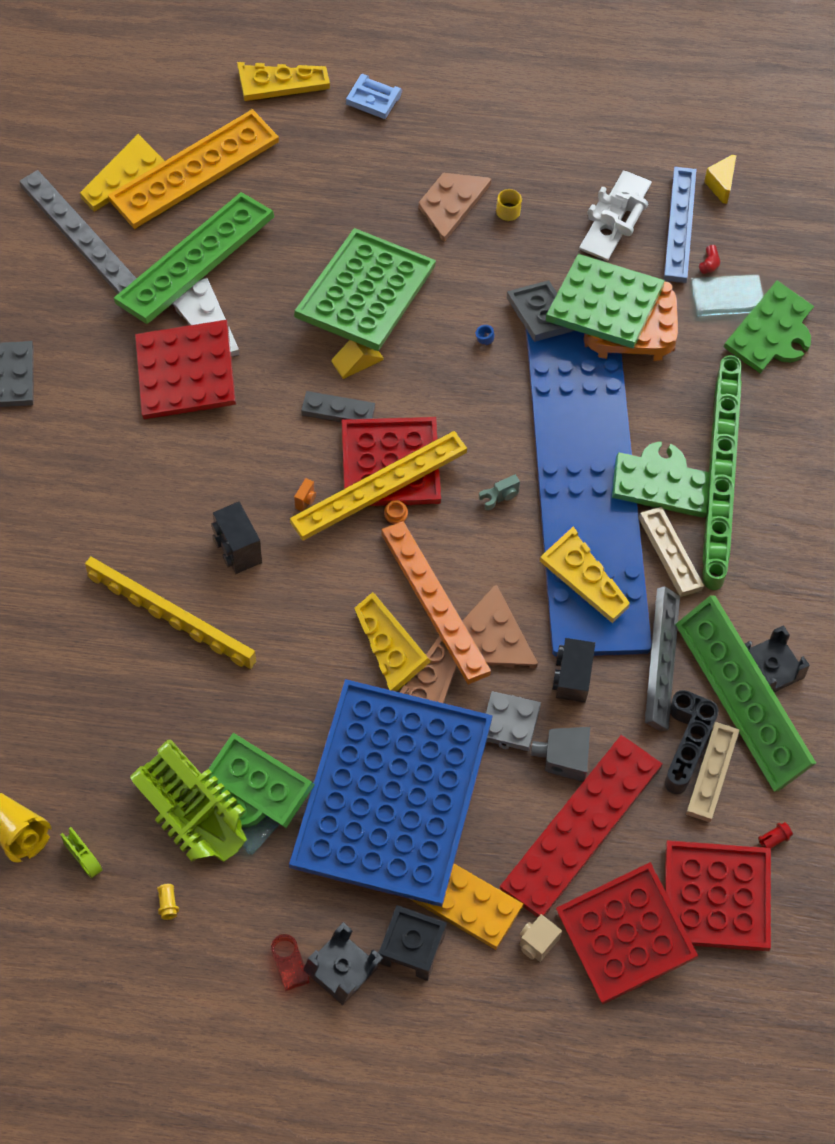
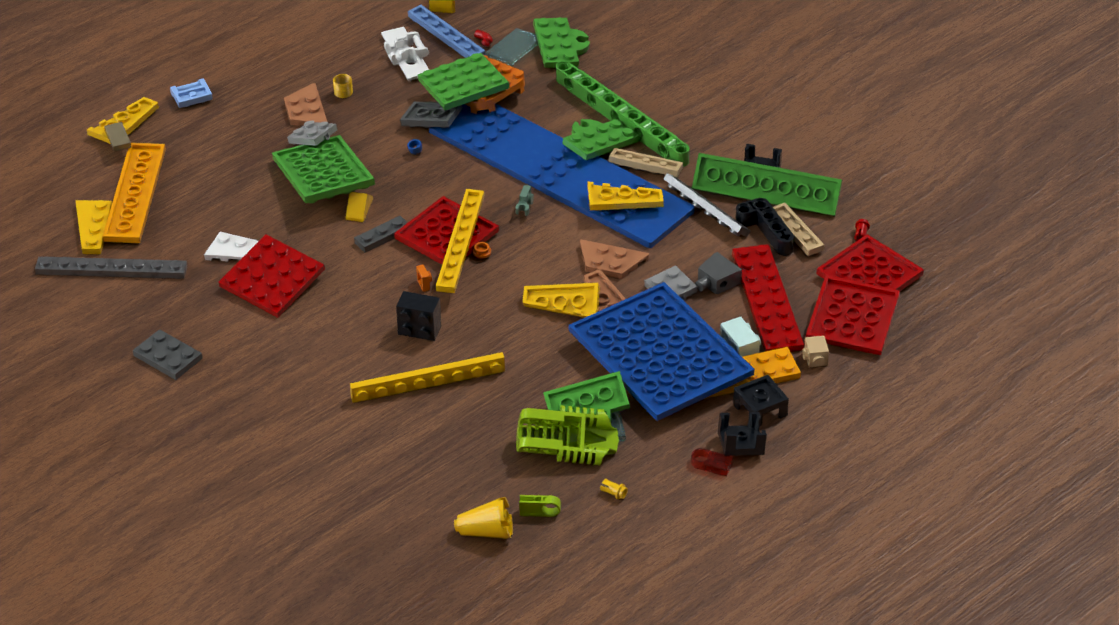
camera: 45 degrees left, 20 degrees down
bright green plate [114,192,274,324] -> none
orange plate [381,521,491,684] -> none
black brick [552,638,596,703] -> none
none -> dark tan tile [105,122,131,151]
none -> light grey plate [287,121,337,146]
none -> light aqua brick [720,317,761,357]

